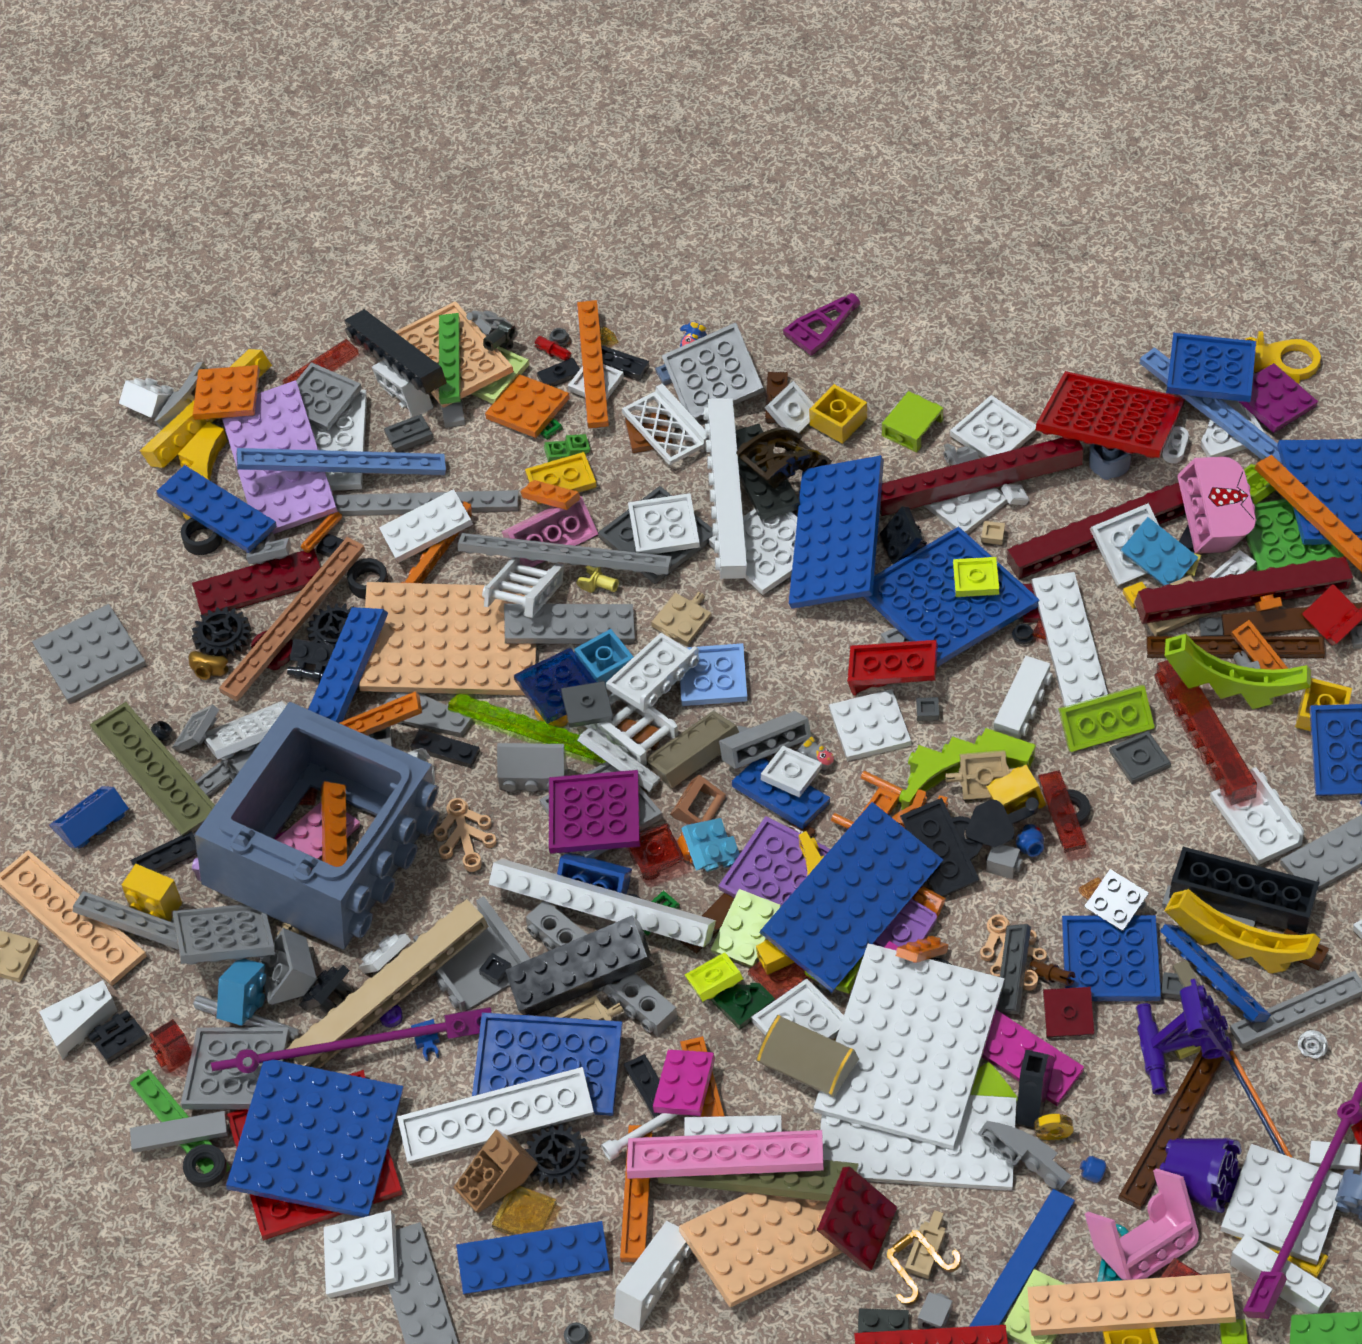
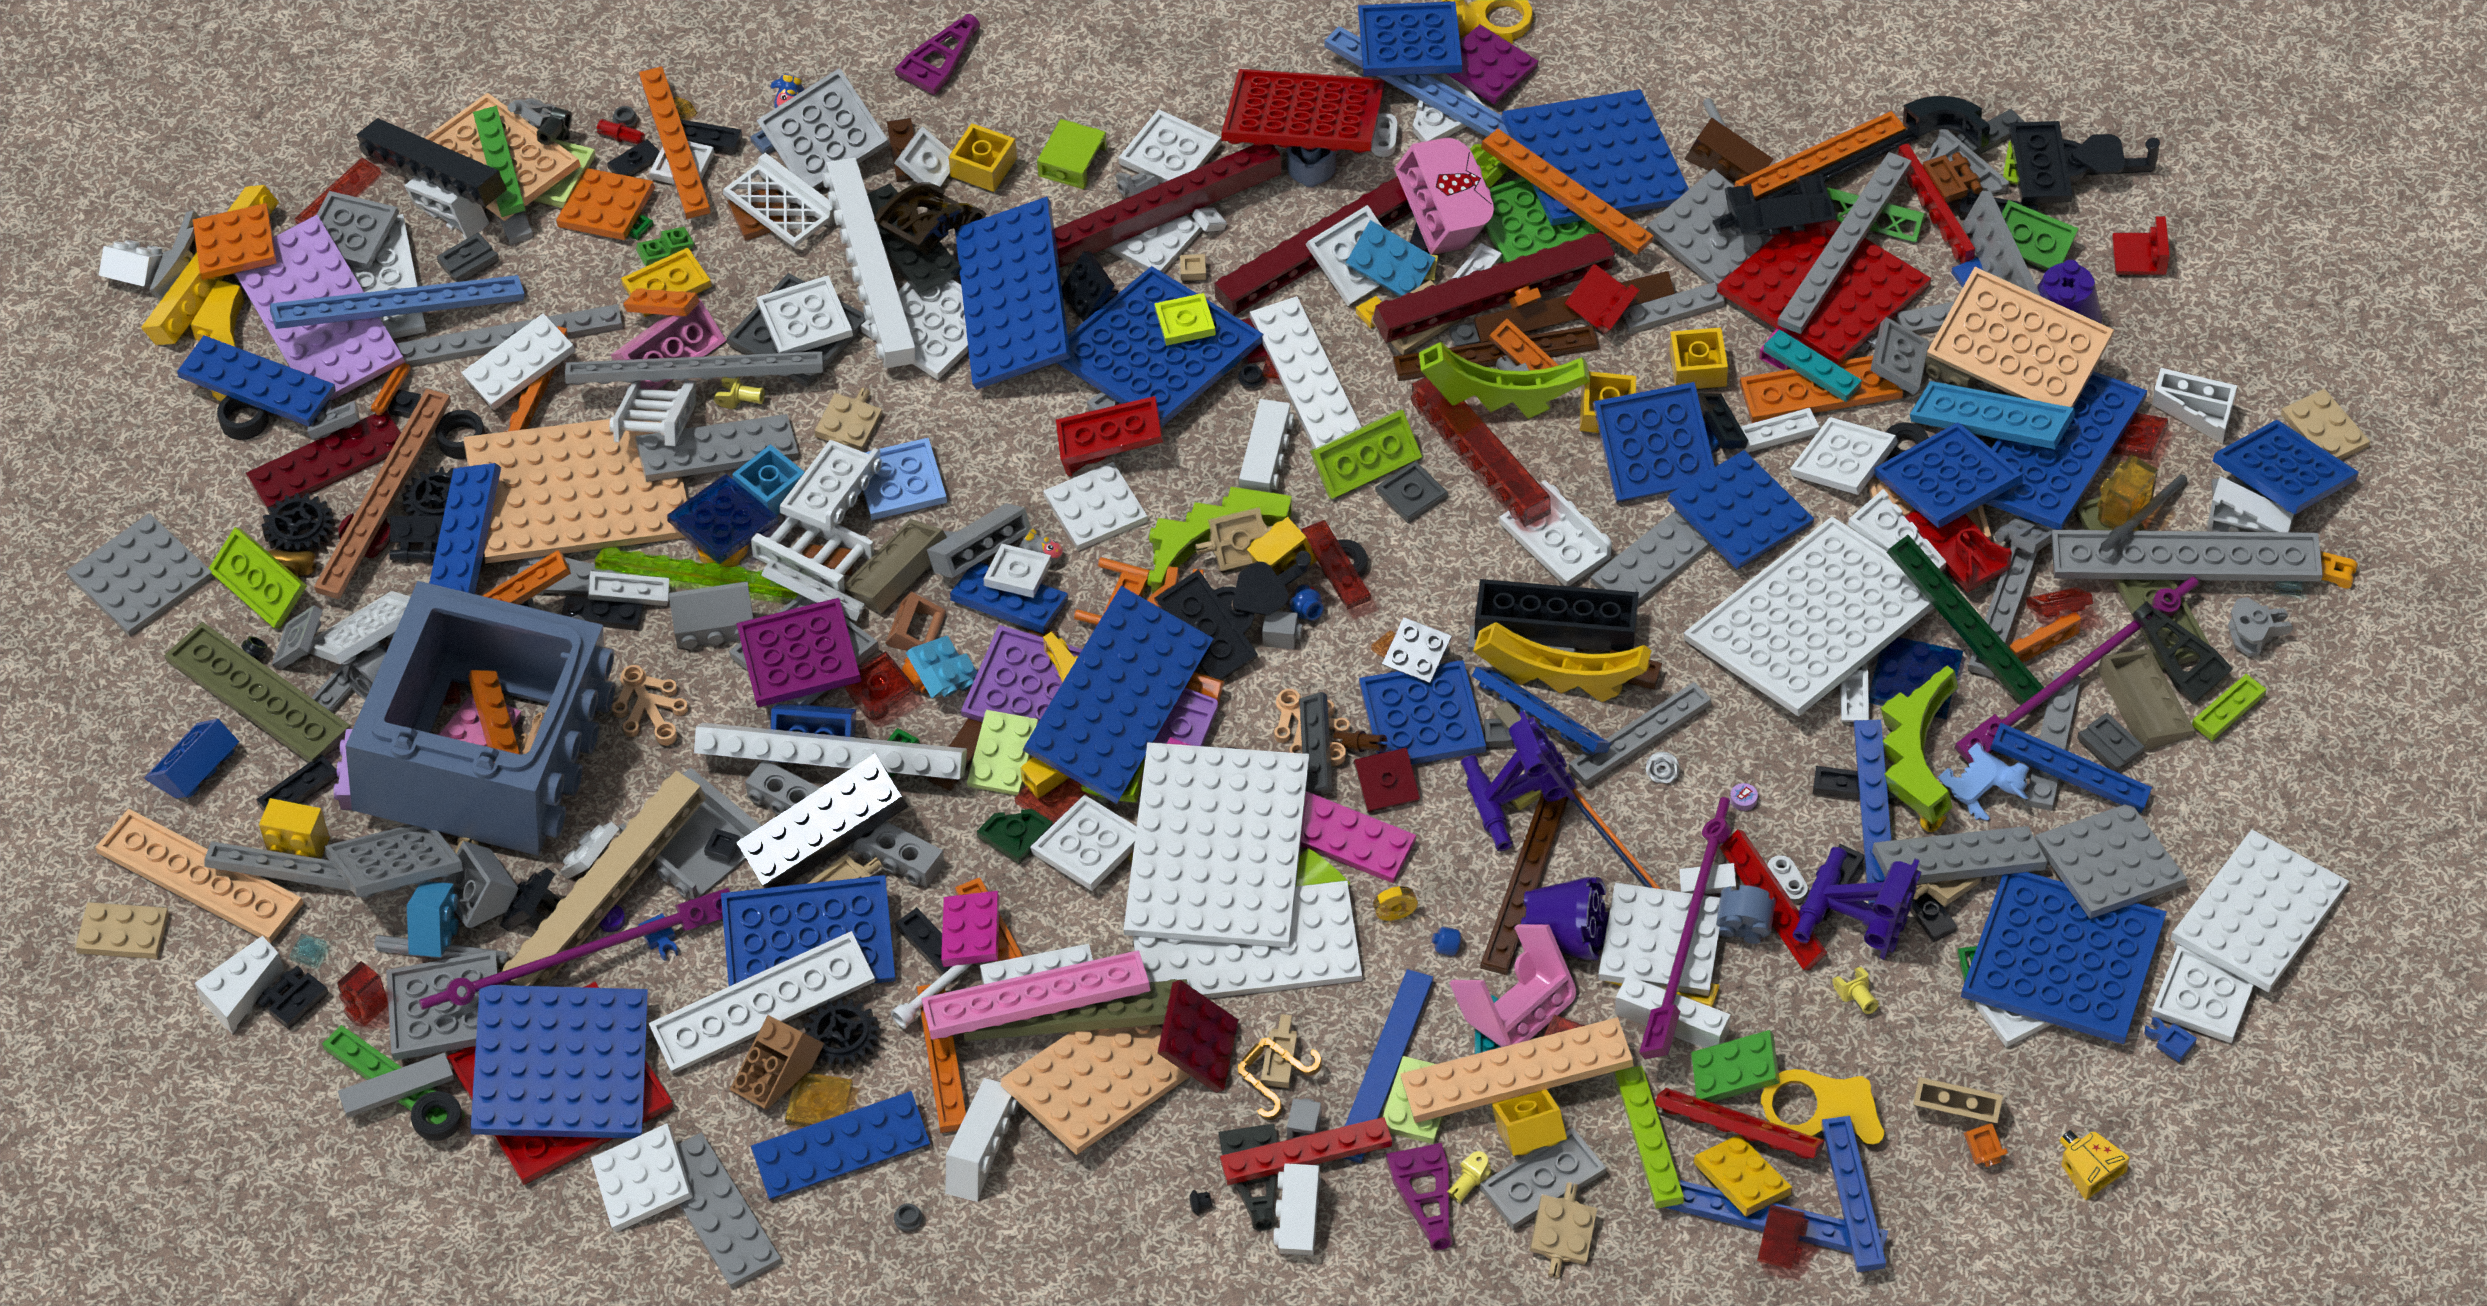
camera: 15 degrees left, 0 degrees up
dark grey plate [561,681,613,728] -> none
neon yellow plate [685,952,743,1002] -> none
dark tan slope [756,1015,859,1098] -> none
orange plate [896,936,949,963] -> none
dark grey plate [916,697,939,721] -> none
light grey slope [978,1121,1071,1191] -> none
black slope [1015,1050,1055,1128] -> none
none -> lime plate [208,527,307,629]
none -> clear light blue plate [289,933,328,968]
none -> white plate [588,571,669,606]

